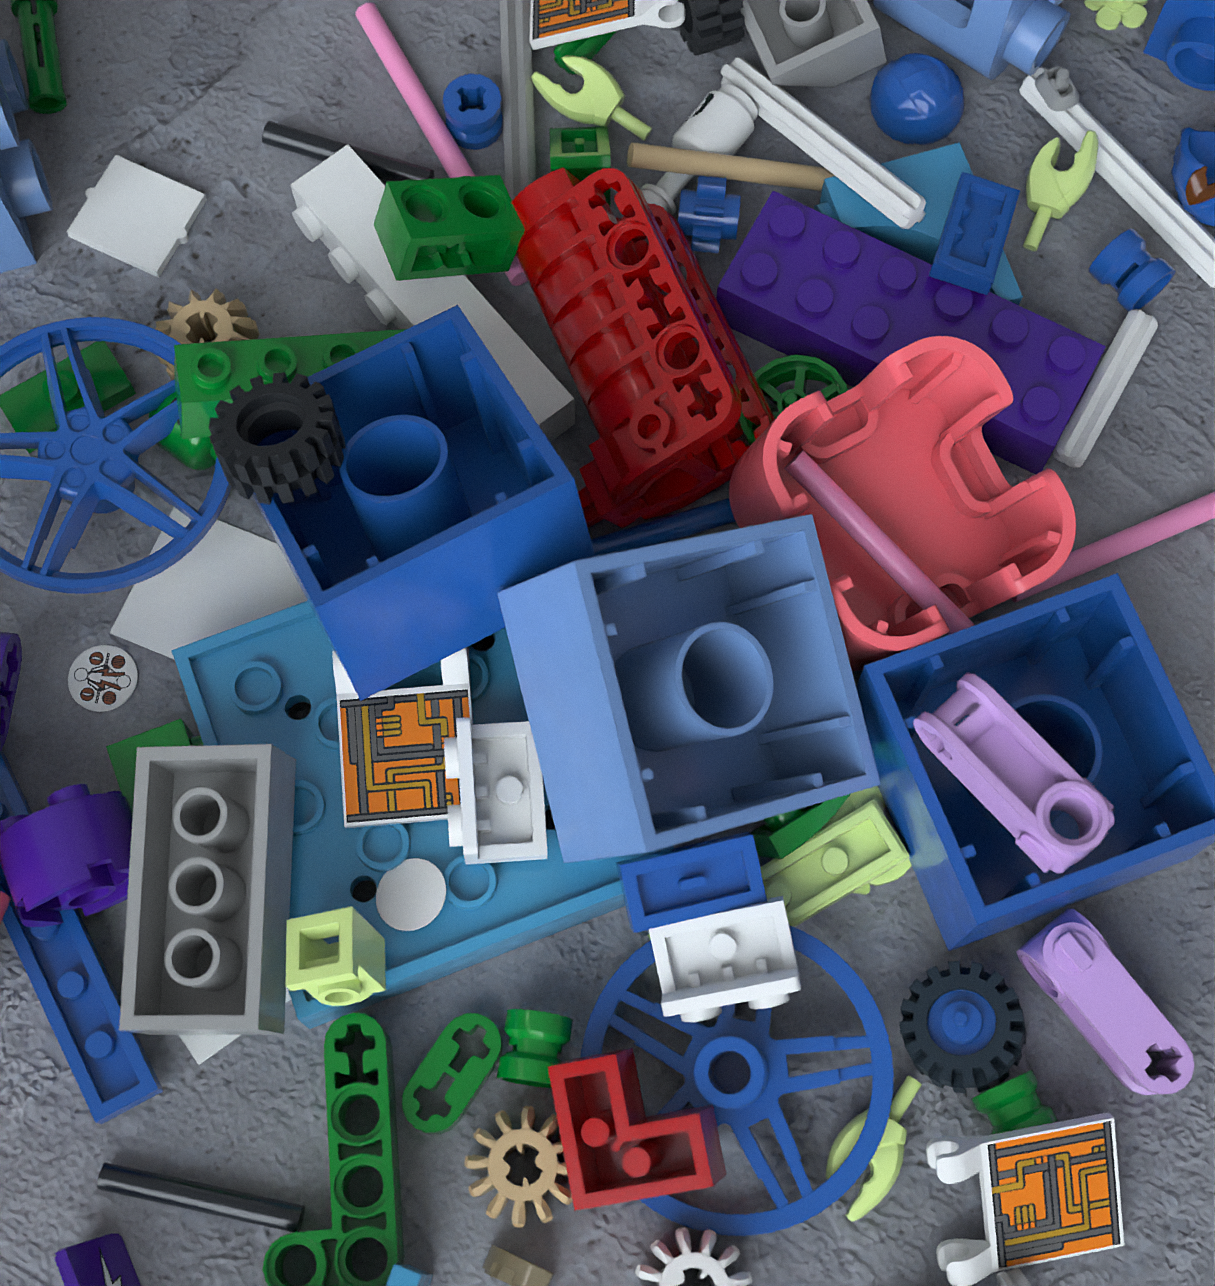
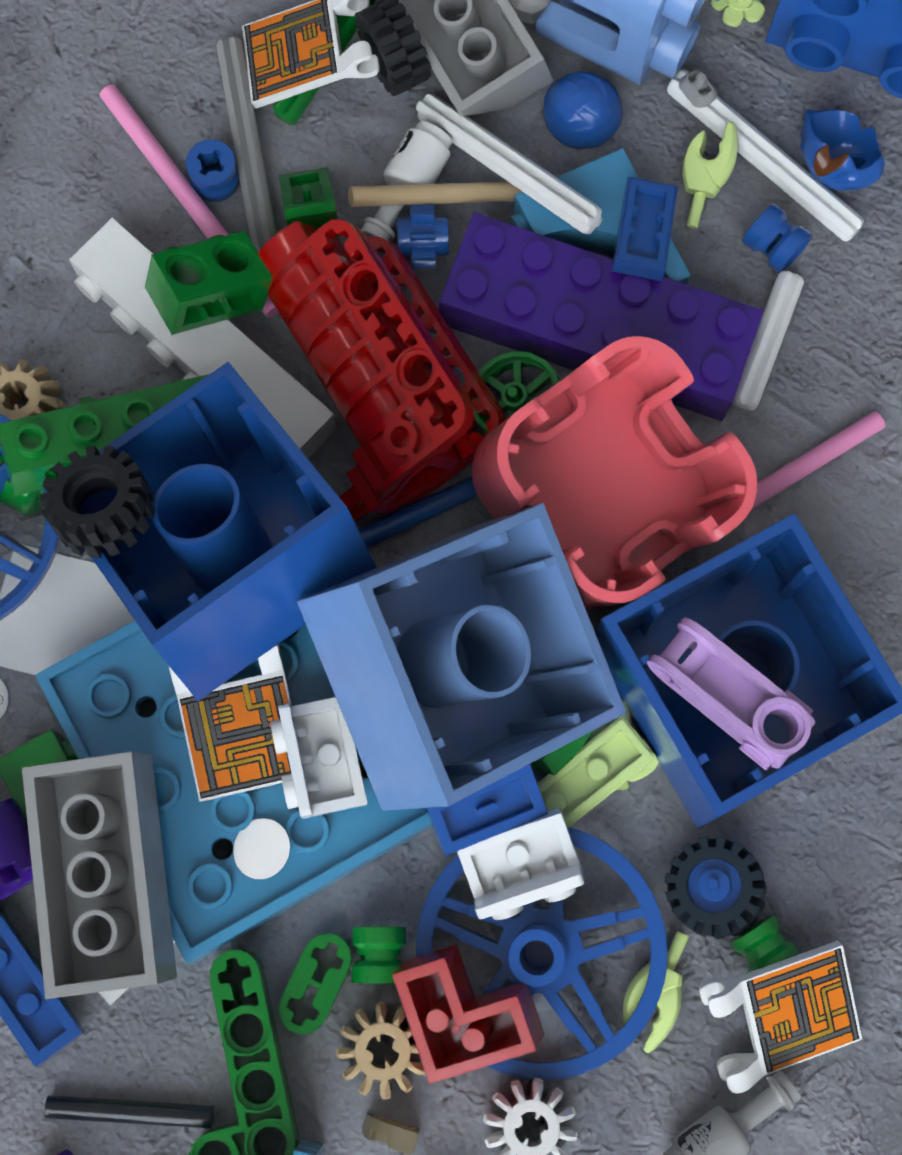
camera: 10 degrees left, 5 degrees up
black bar [262,121,435,181] -> none
yellowish green brick [286,907,386,1006] -> none
yellowish green hand [531,55,652,141] -> none
bright pink bar [784,450,975,635] -> none
lavender piece [1016,908,1195,1095] -> none

